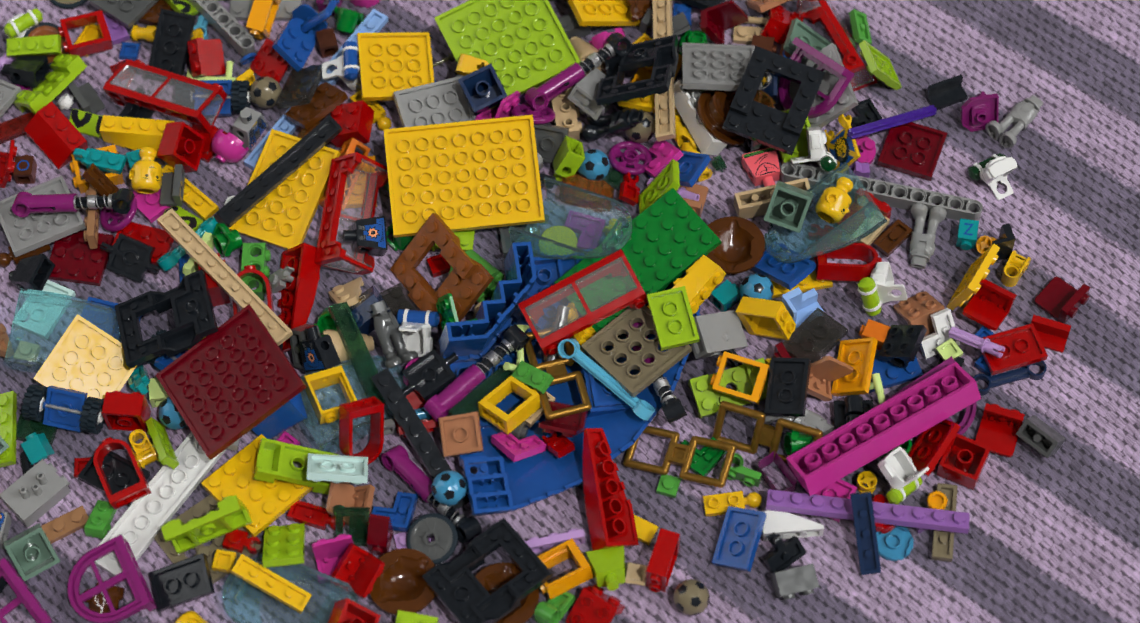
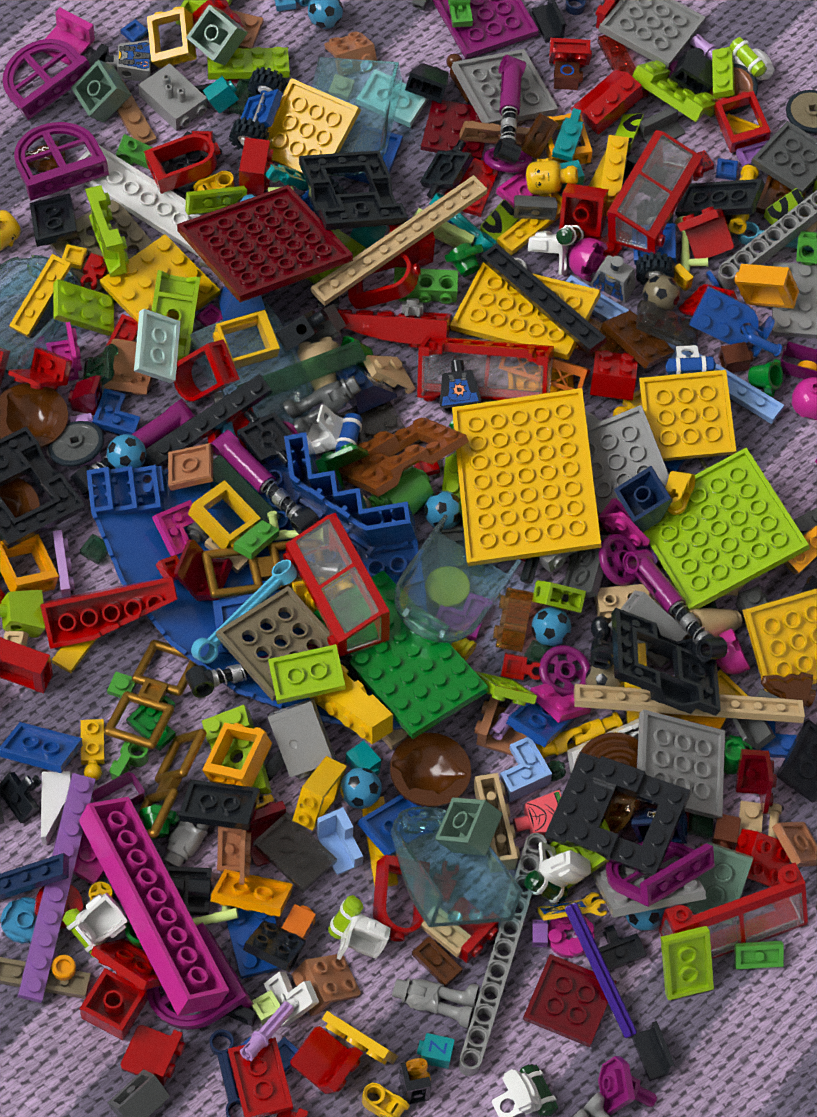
camera: 85 degrees right, 0 degrees up
white plate [57,93,74,110] -> none
yellow piece [815,177,854,224] -> none
none -> clear green plate [80,534,108,565]
none -> dark azure piece [424,491,462,529]
none -> light blue panel [500,737,552,803]
none -> white piece [528,225,585,275]

